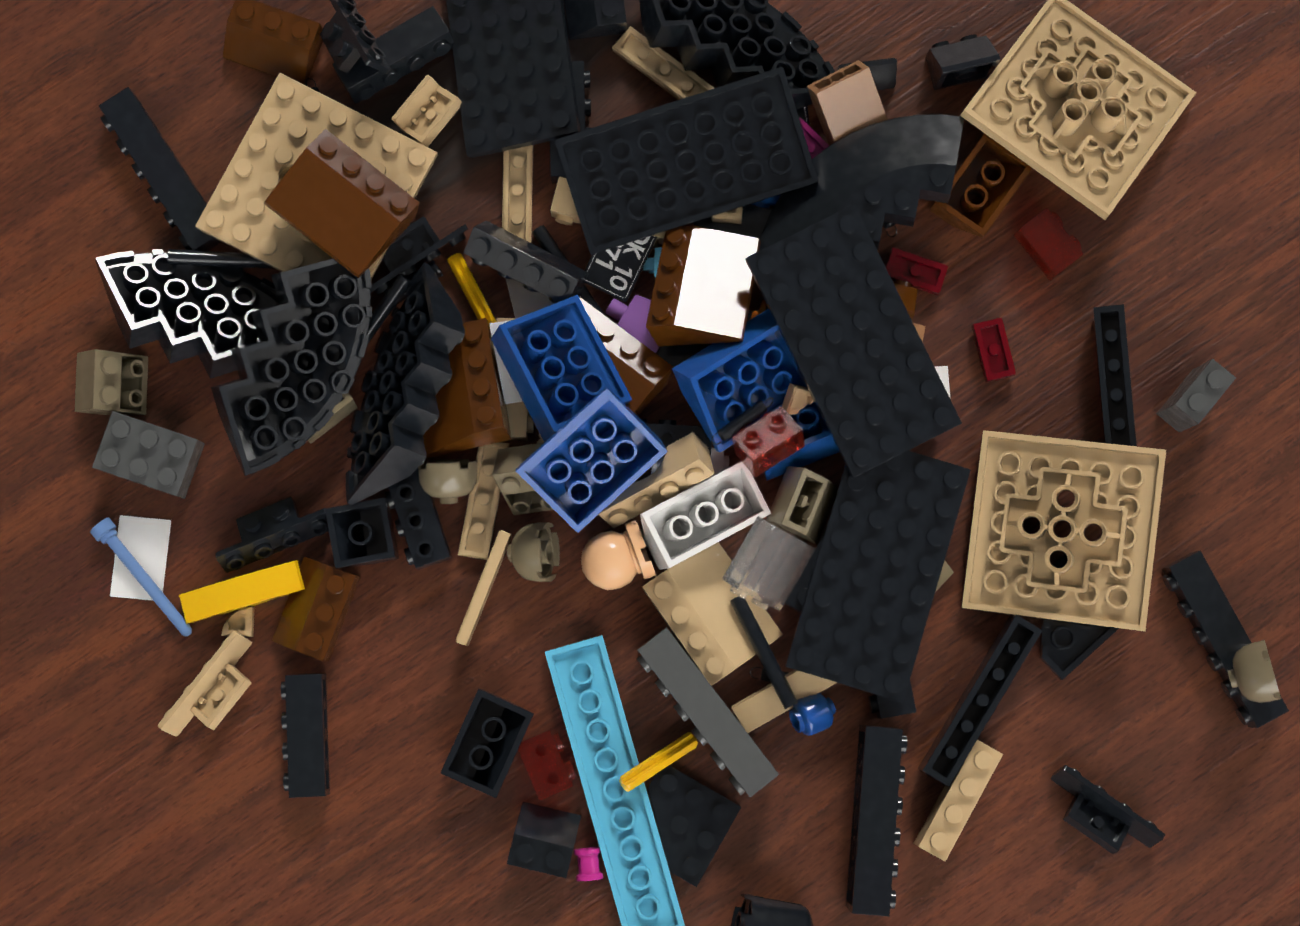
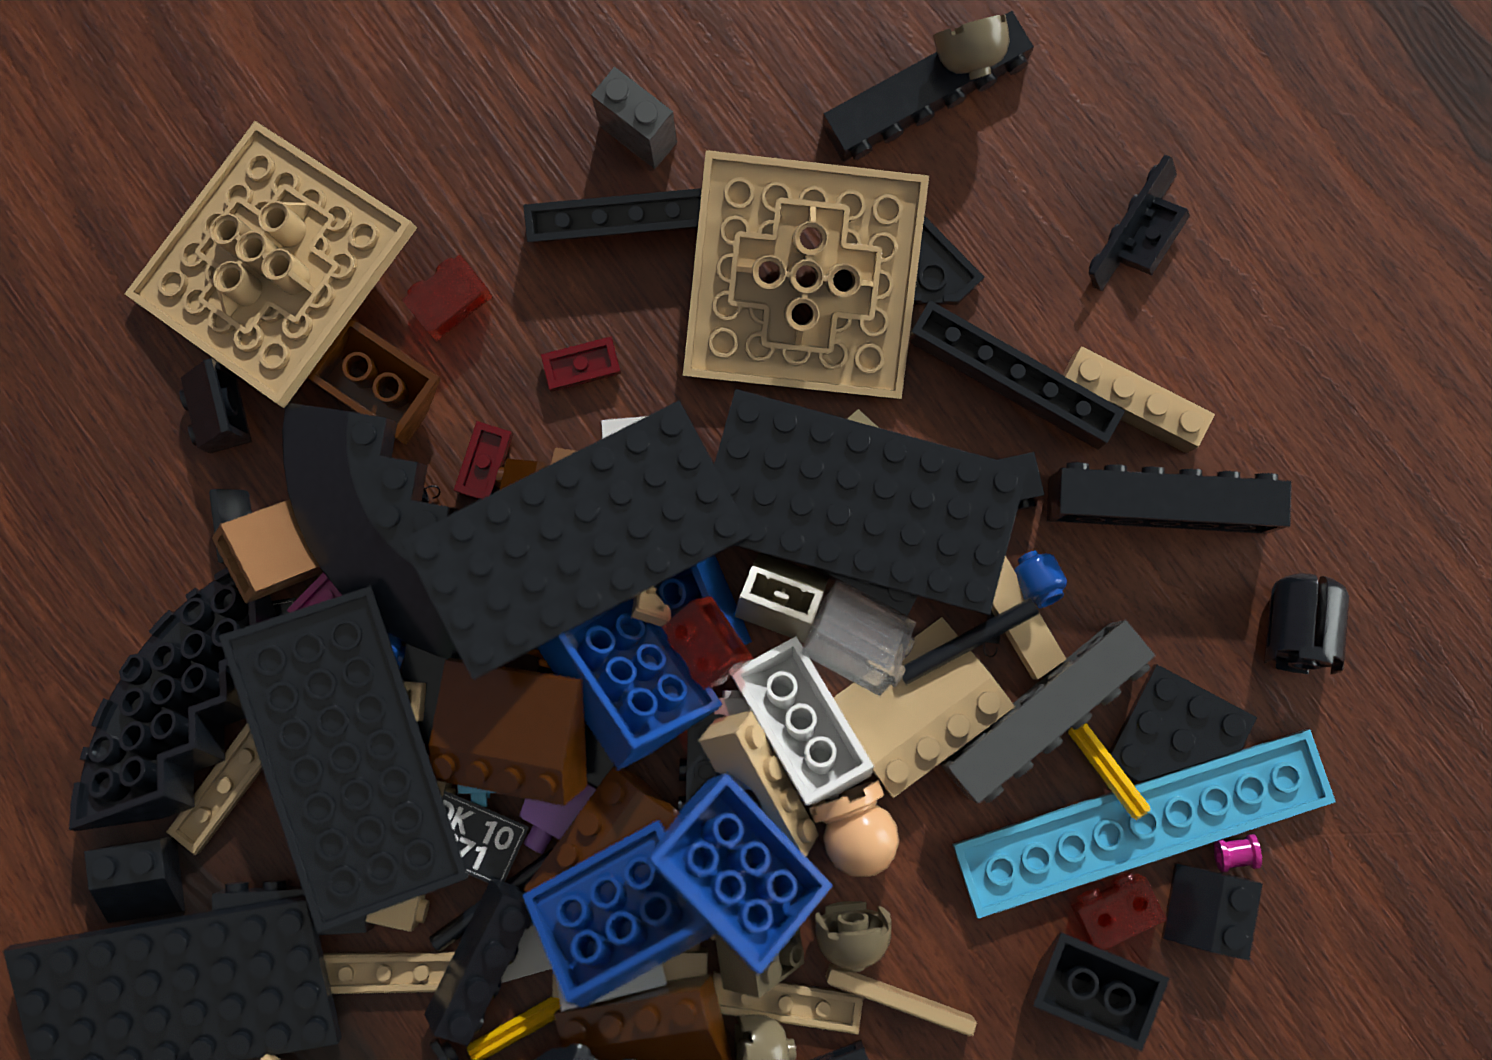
camera: 85 degrees left, 0 degrees up
black piece [711,397,773,445] -> none

